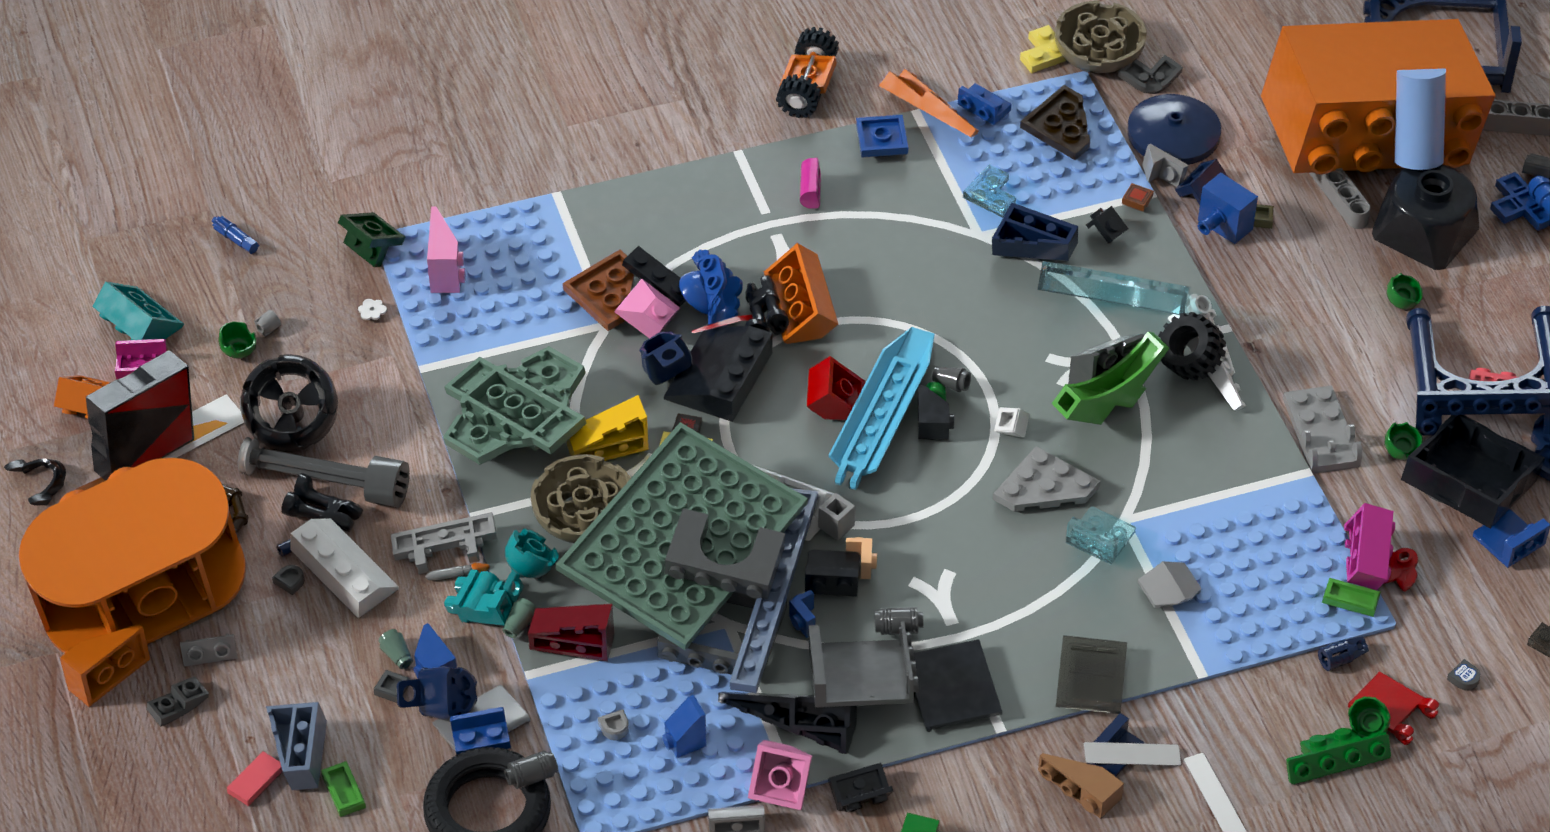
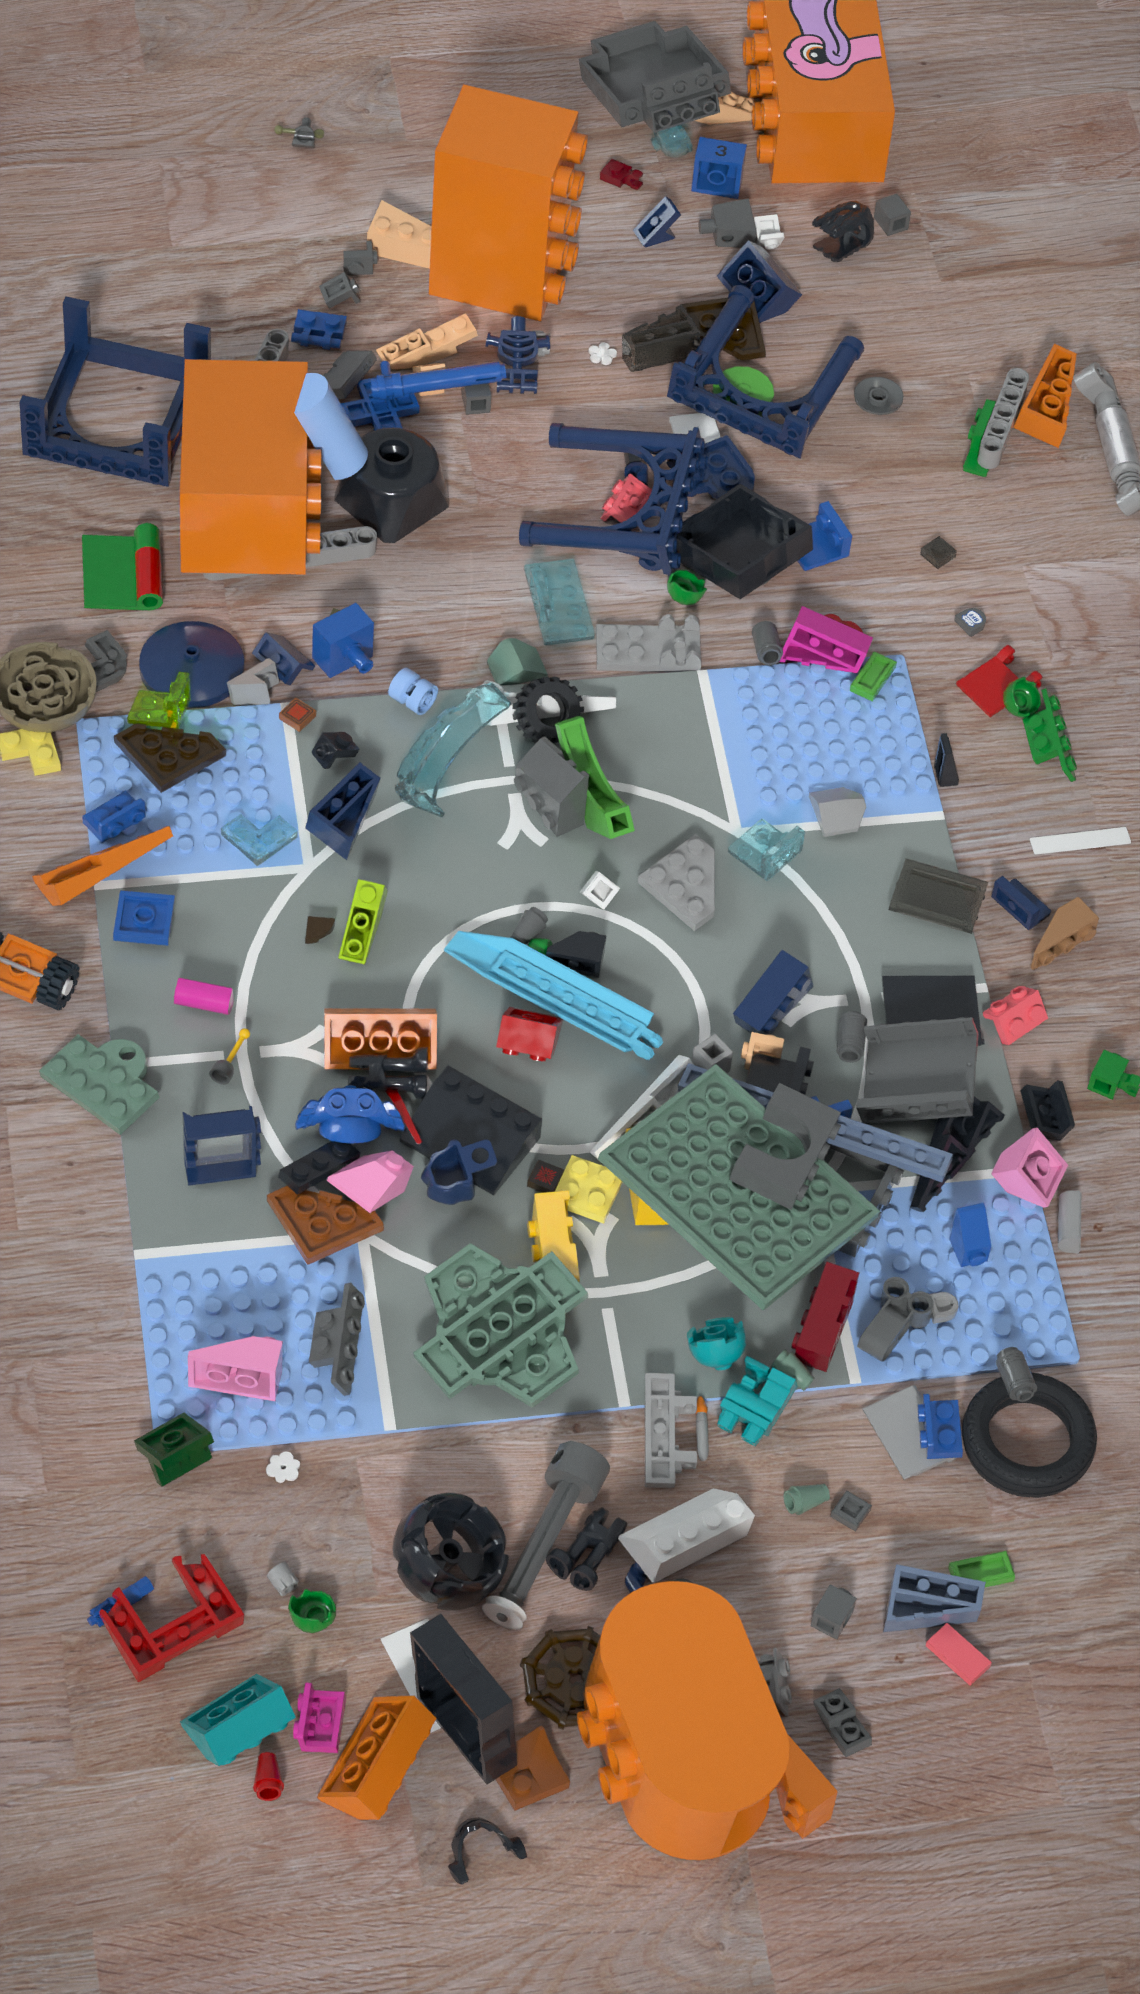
camera: 85 degrees left, 5 degrees up
dark blue piece [397,667,477,720] -> none
blue slope [413,623,457,678] -> none
dark tan brick [531,455,631,543] -> none
white sticker [1084,742,1181,765] -> none
dark blue hinge [1318,636,1369,671] -> none
green hair [1386,273,1423,310] -> none
none -> sand green plate [39,1034,160,1135]
none -> green door [82,523,163,611]
none -> red wedge [99,1554,244,1682]
none -> clear neon green bracket [127,672,191,729]
none -> dark blue window [182,1106,261,1186]
none -> dark grey hinge [209,1028,250,1085]
none -> red cone [253,1752,284,1801]
none -> dark brown tile [305,916,335,944]
none -> dark grey bracket [309,1283,365,1396]
none -> lime slope [338,879,388,965]
none -> light blue wheel [388,667,438,715]
none -> sand green slope [487,638,548,686]
none -> clear light blue bracket [524,559,595,645]
none -> dark blue wedge [733,950,813,1035]
none -> dark grey head [751,621,783,665]
none -> dark grey brick [811,1584,857,1640]
none -> dark grey piece [857,1277,934,1362]
none -> black slope [934,733,959,787]
none -> coral bracket [982,986,1048,1045]

